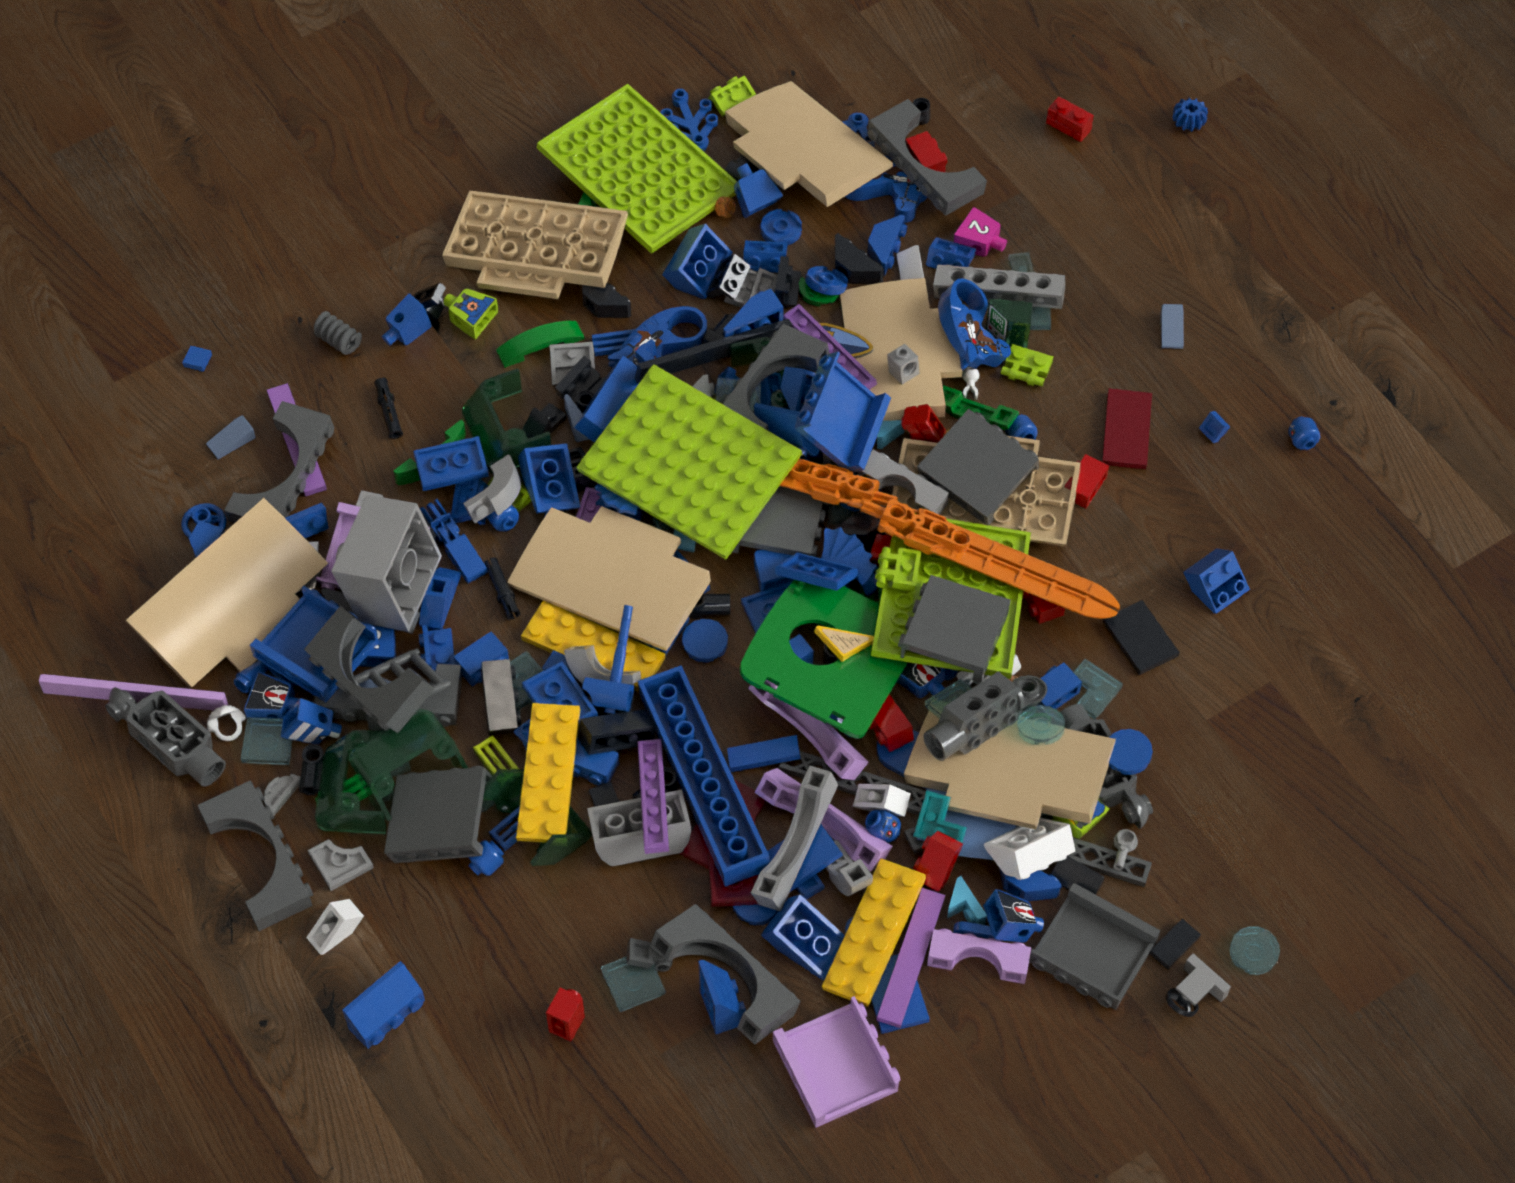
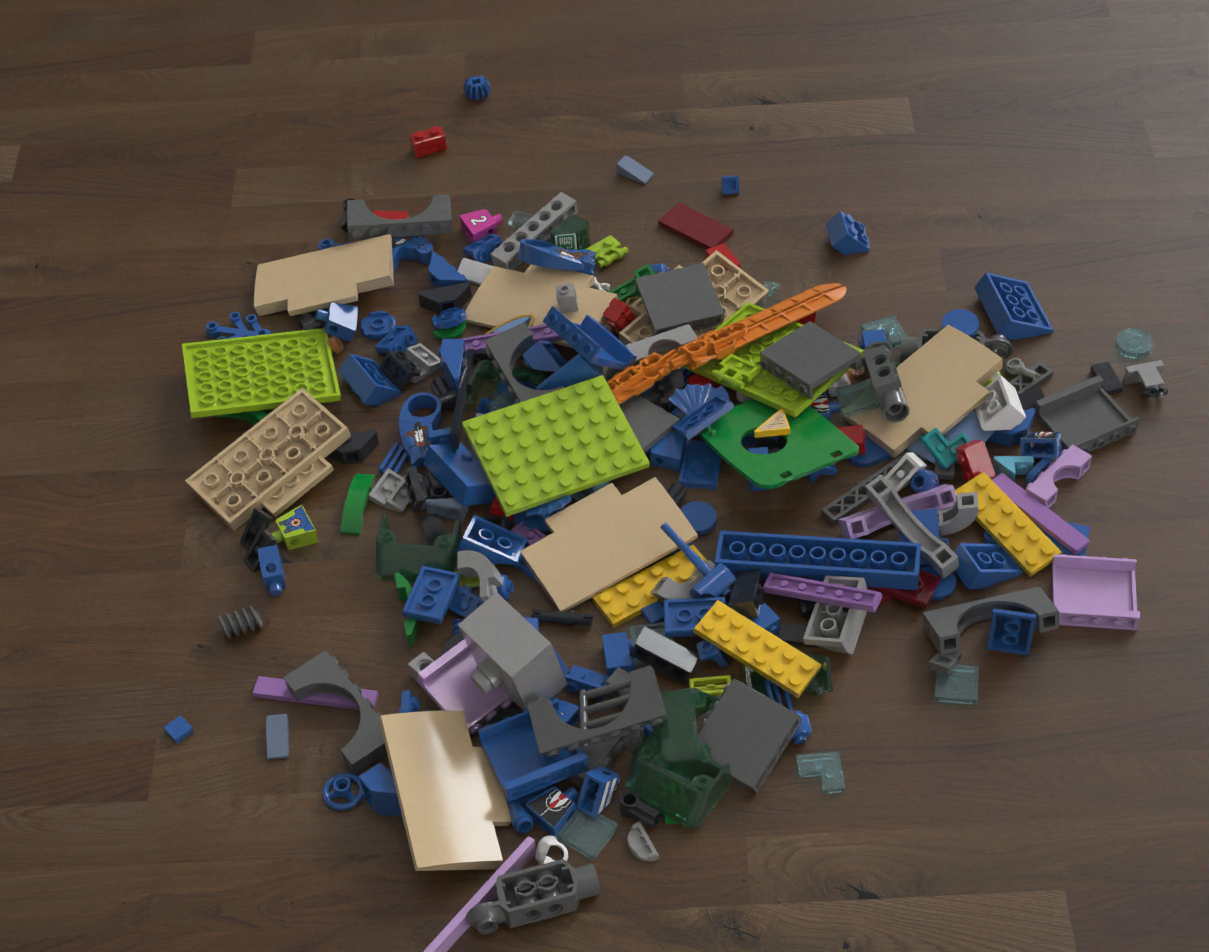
camera: 55 degrees left, 10 degrees down
dark grey arch [198,780,313,931] -> none
white slope [306,899,364,955] -> none
light grey tile [307,839,374,891] -> none
blue slope [343,961,425,1049] -> none
black pin [374,378,403,439] -> none
red brick [546,987,585,1042] -> none
lime bracket [708,75,756,117] -> none
blue tile [727,735,801,772] -> none
lavender arch [748,680,868,780] -> none
black bracket [775,256,801,308] -> none
clear light blue tile [1017,705,1065,745] -> none
black tile [1103,600,1180,675] -> none
blue head [1288,417,1320,450] -> none
none -> black slope [239,508,272,549]
none -> clear light blue tile [762,280,781,297]
none -> clear light blue tile [796,751,845,794]
none -> blue slope [974,272,1054,340]

